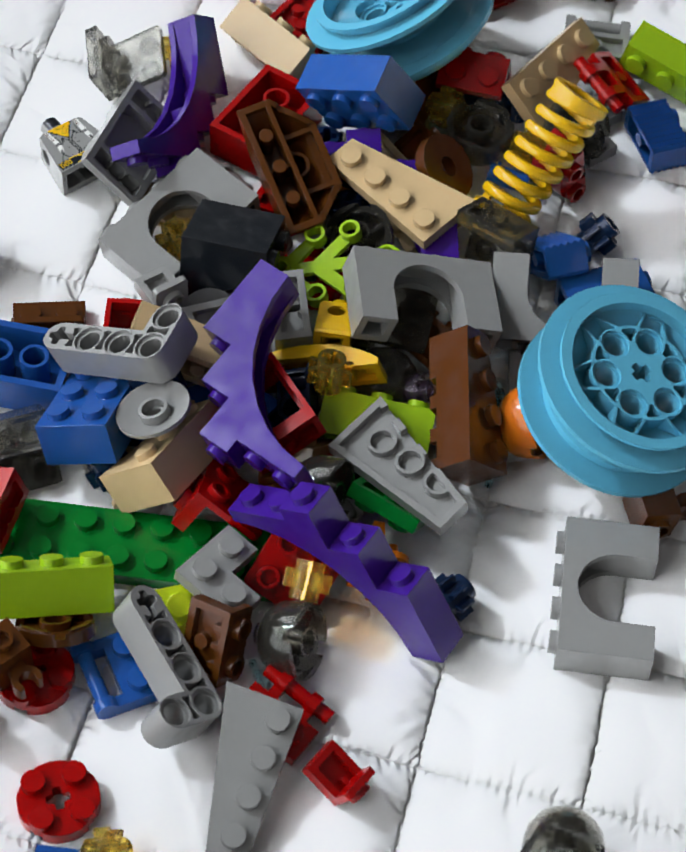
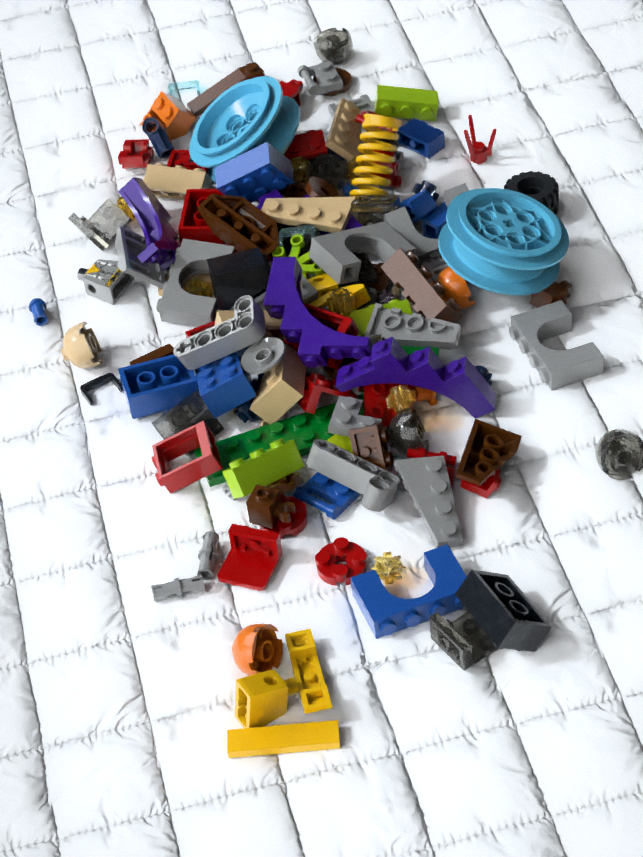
camera: 20 degrees left, 10 degrees down
light grey bracket [134,265,188,307] -> none
none -> clear light blue piece [279,225,316,247]
none -> reddish brown wedge [455,419,522,486]

